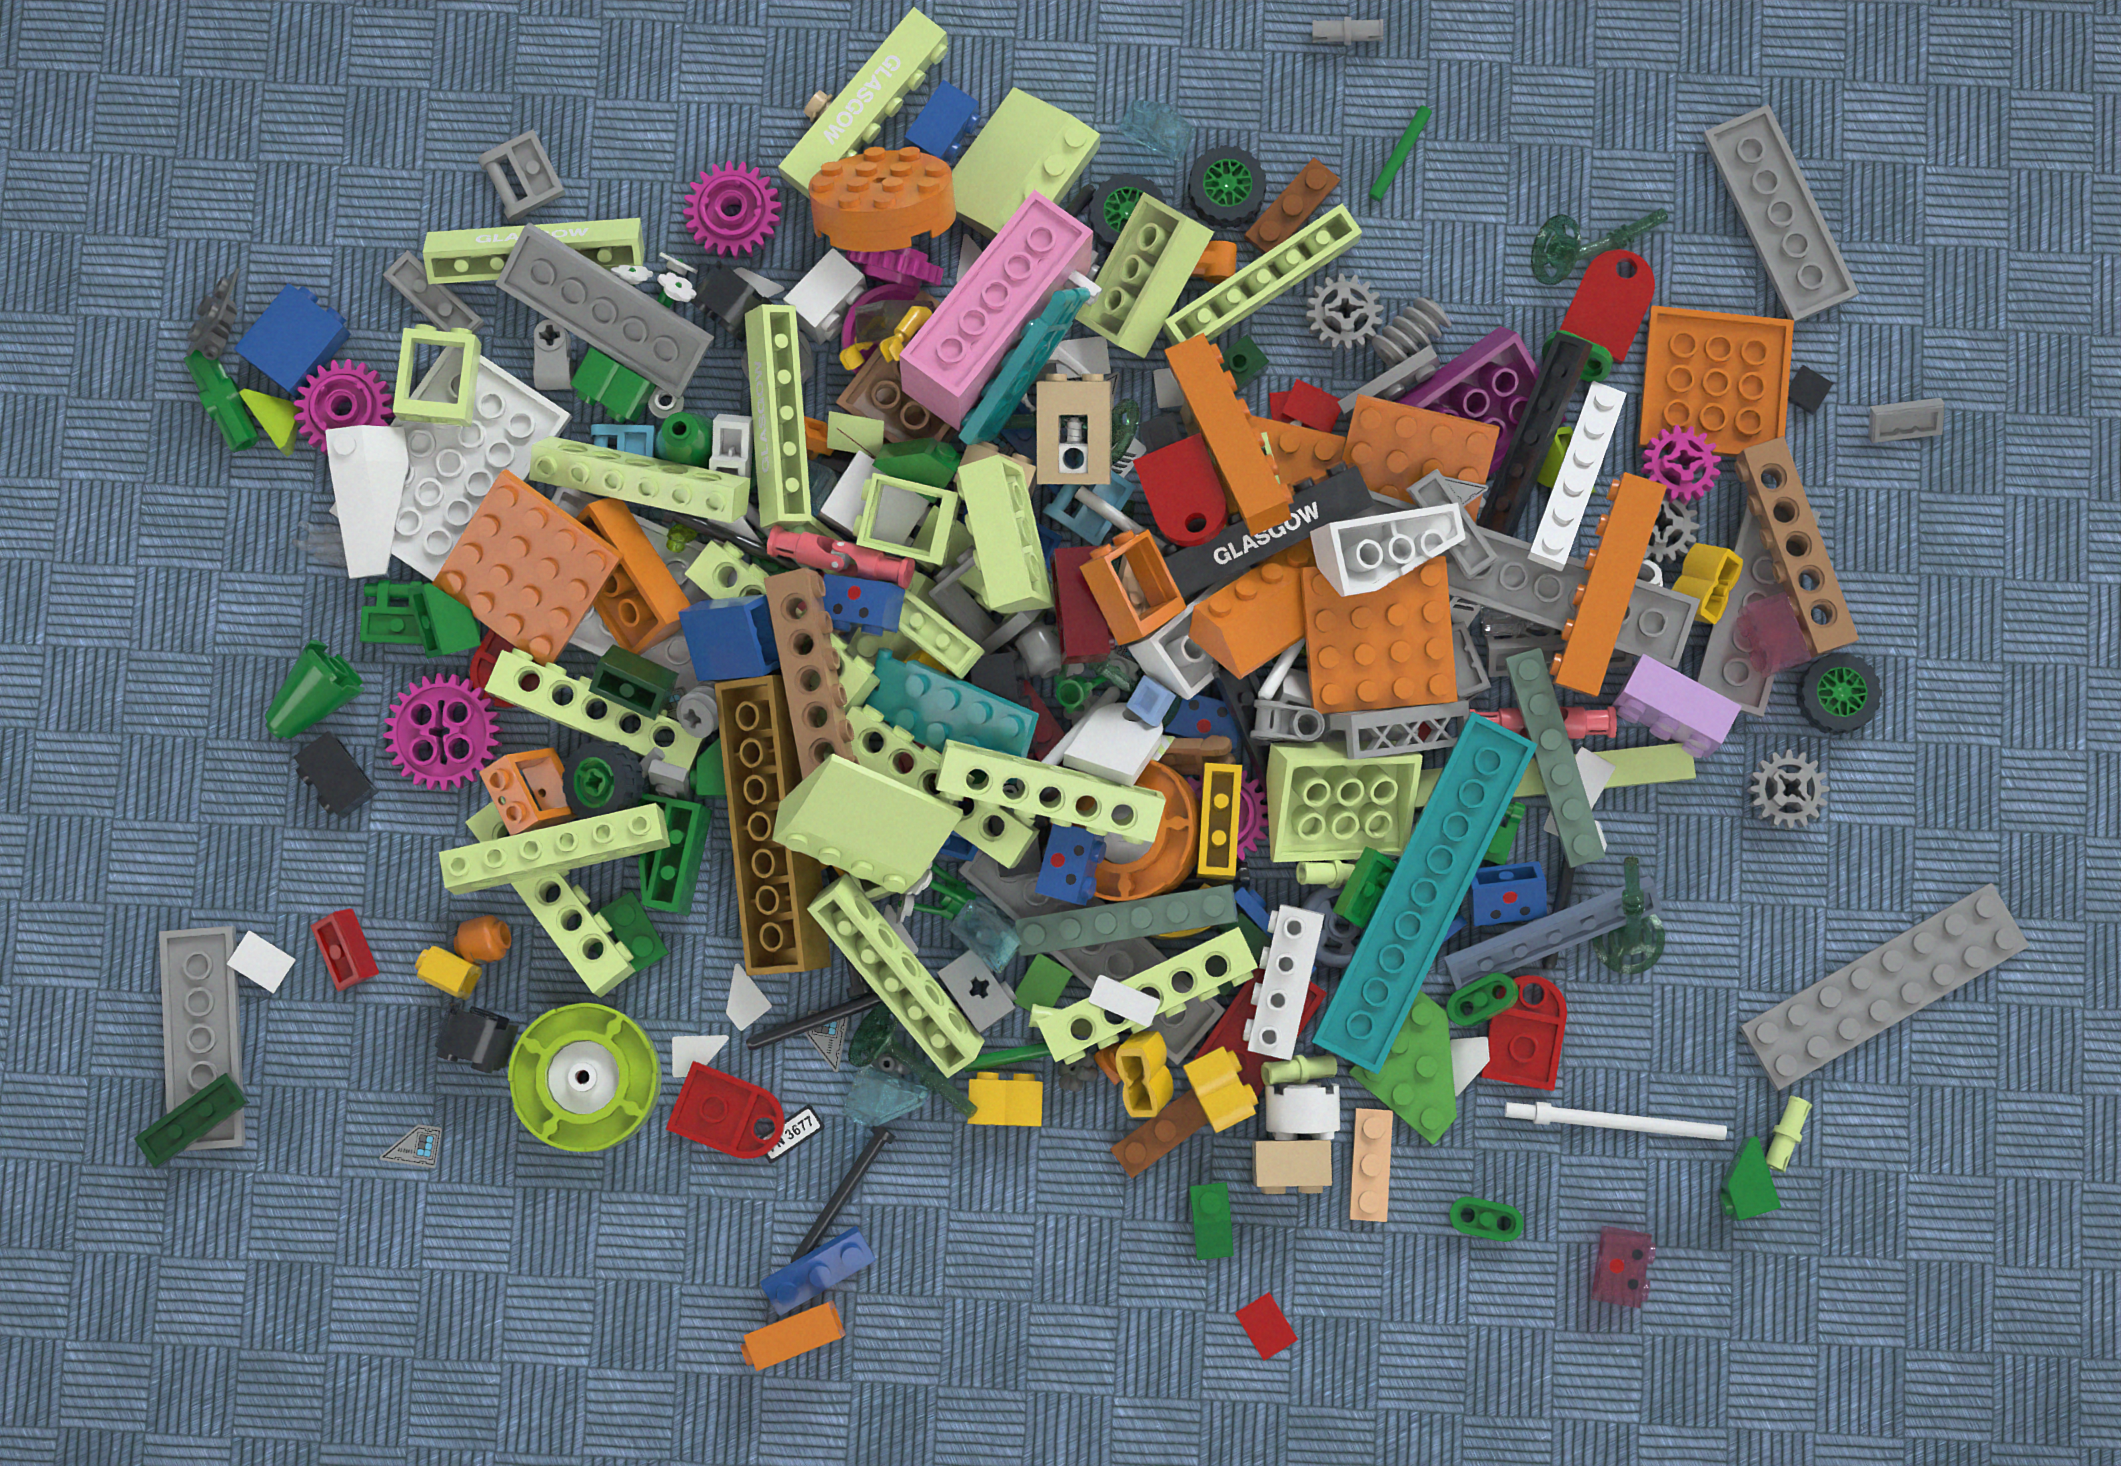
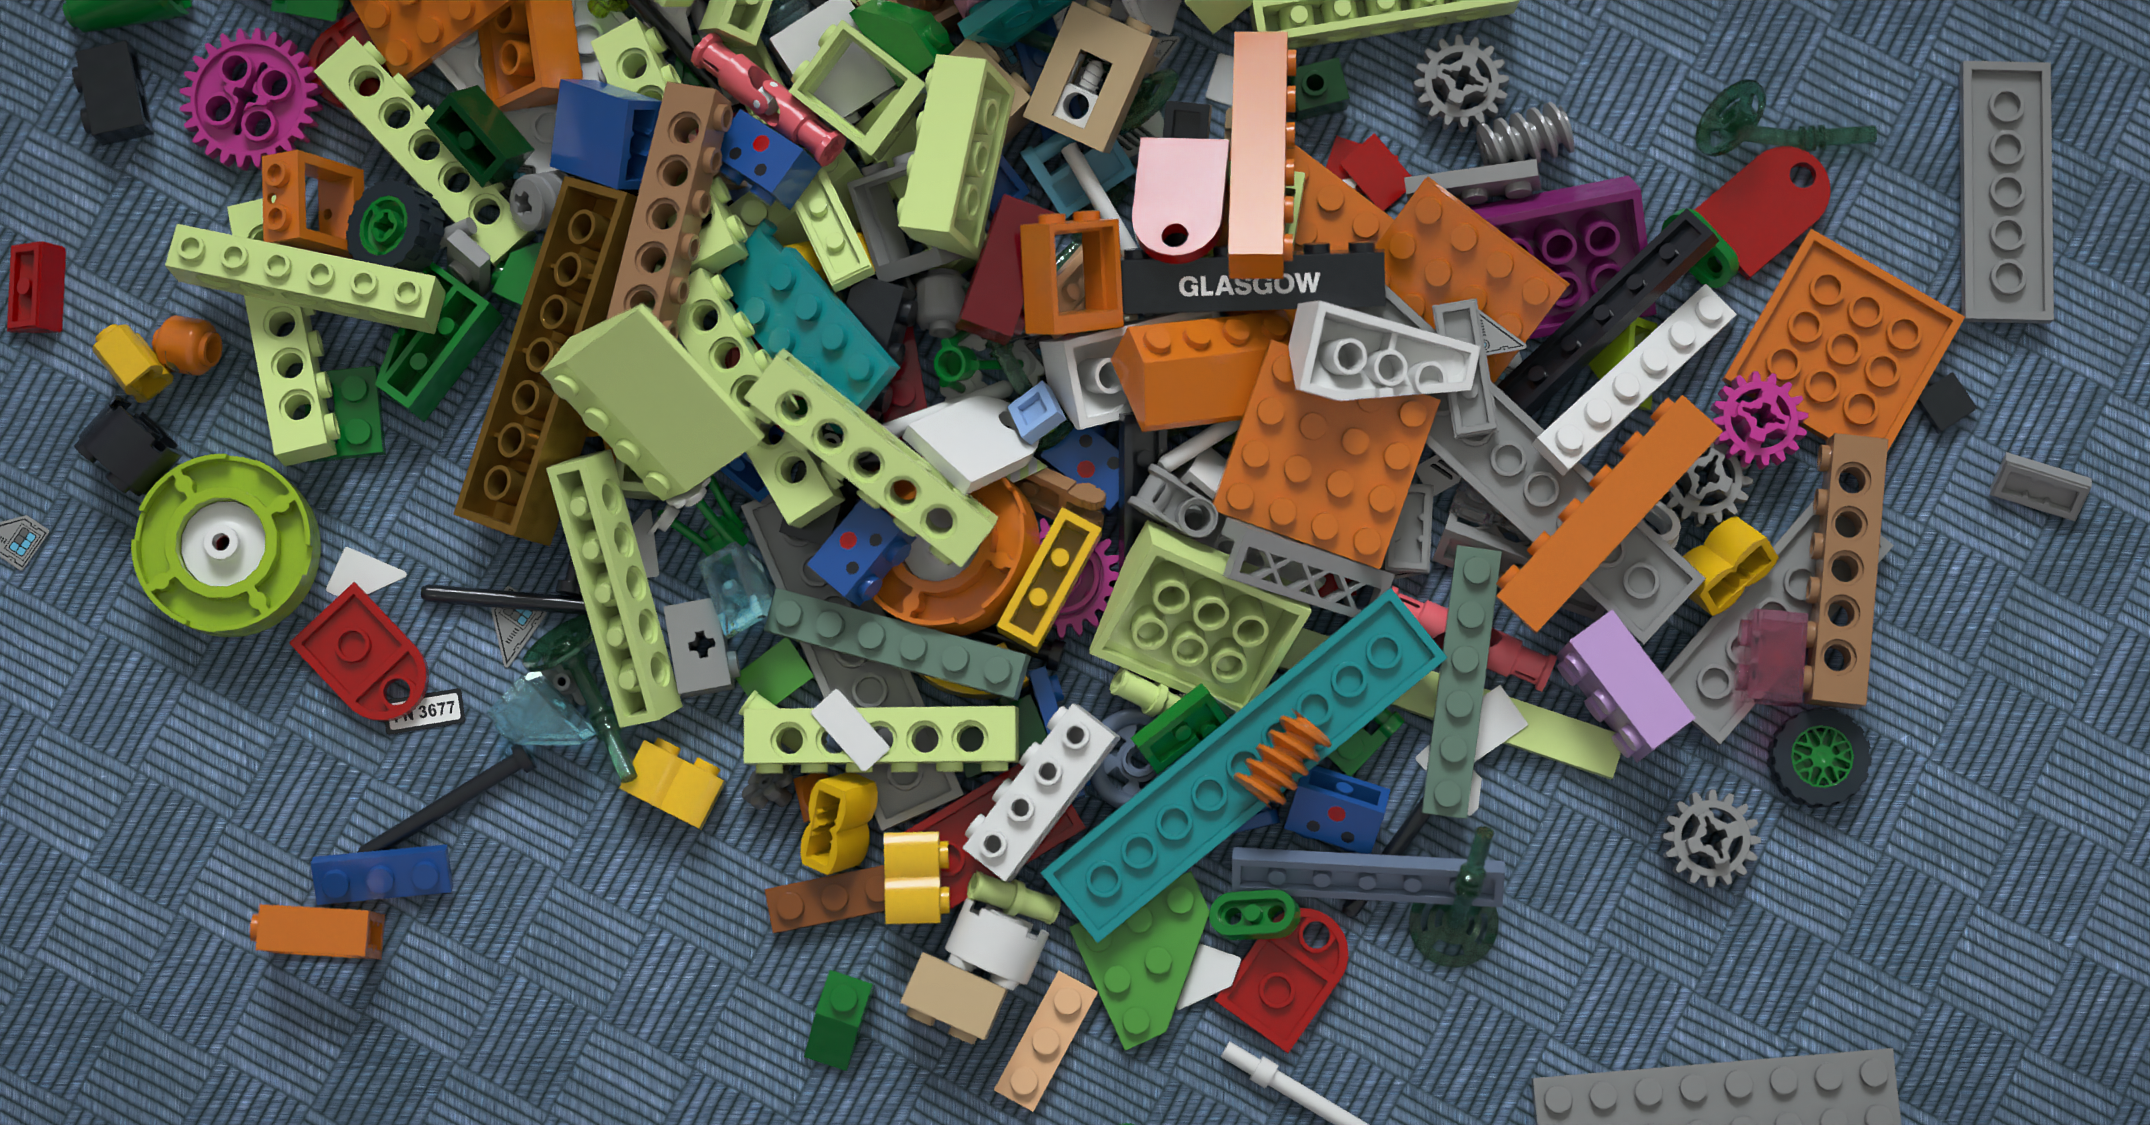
camera: 25 degrees right, 0 degrees up
white sticker [726,963,772,1031] -> none
green bar [964,1042,1052,1073] -> none
none -> orange piece [1233,709,1332,808]

